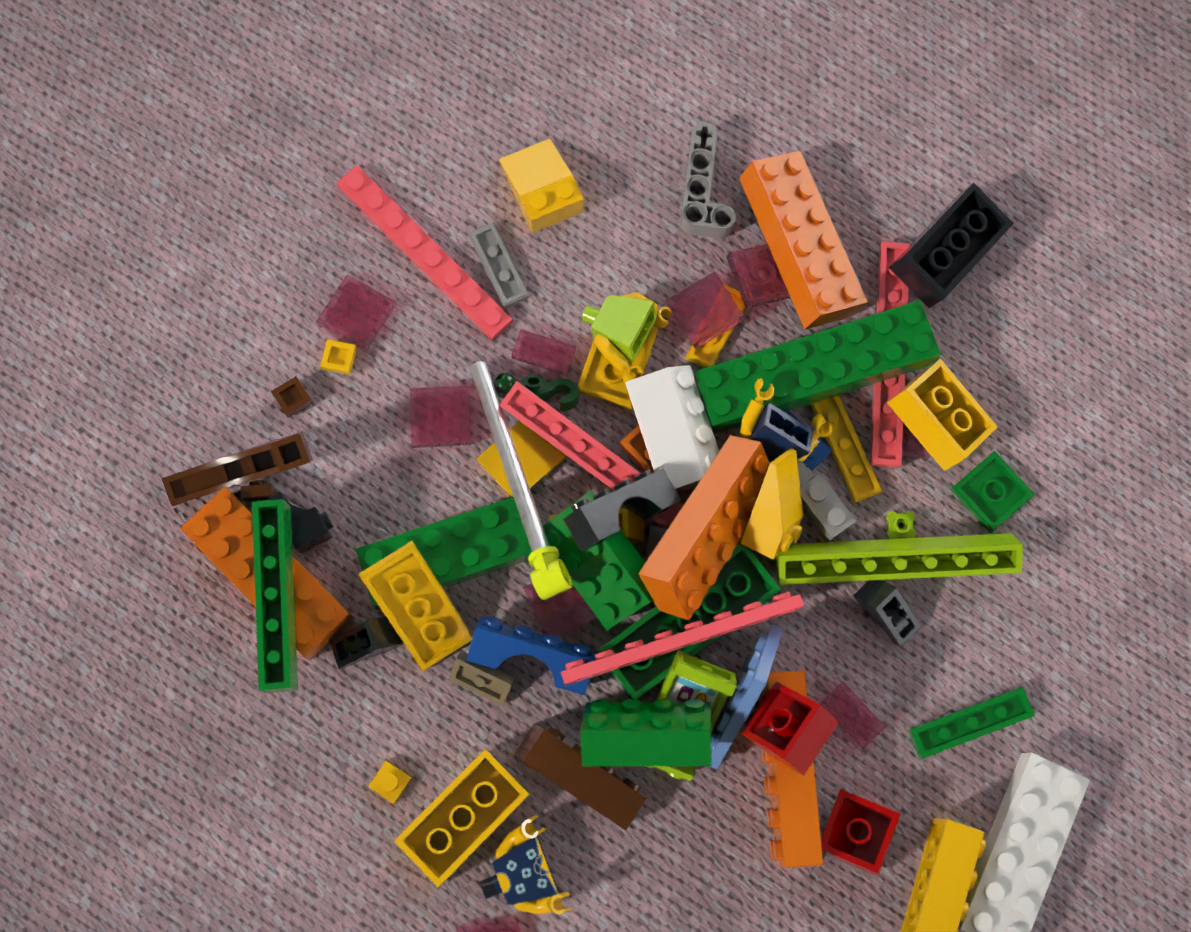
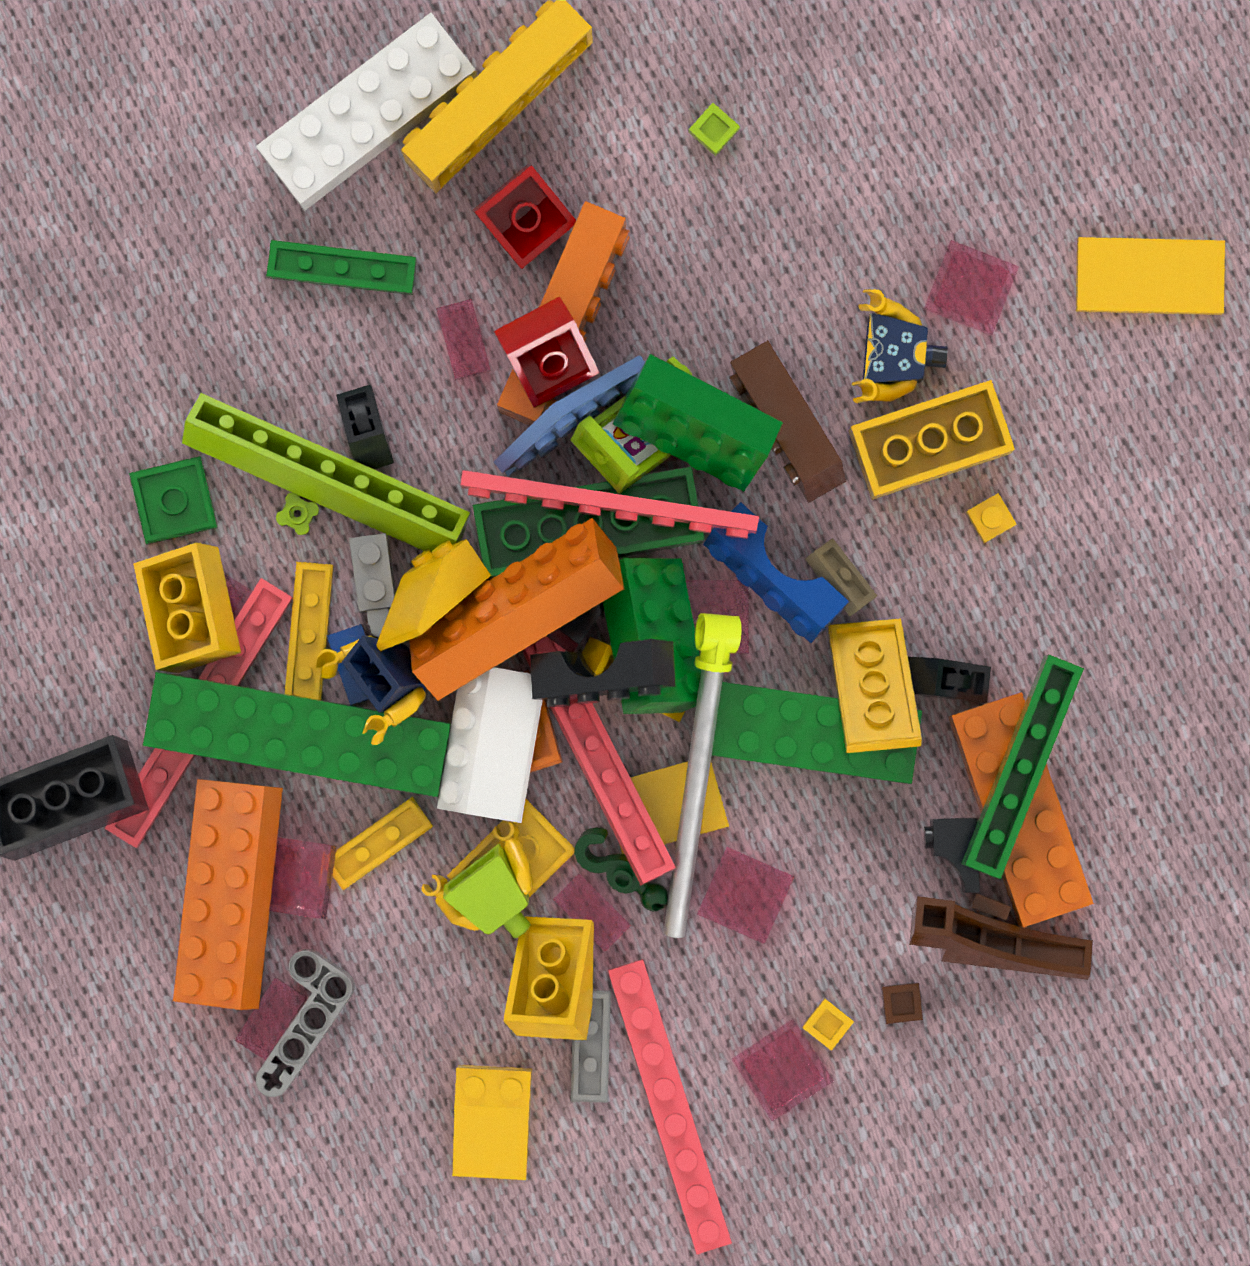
camera: 145 degrees left, 10 degrees up
clear pink plate [665,271,745,349] -> none
none -> clear pink plate [235,977,307,1060]
none -> yellow slope [503,916,594,1040]

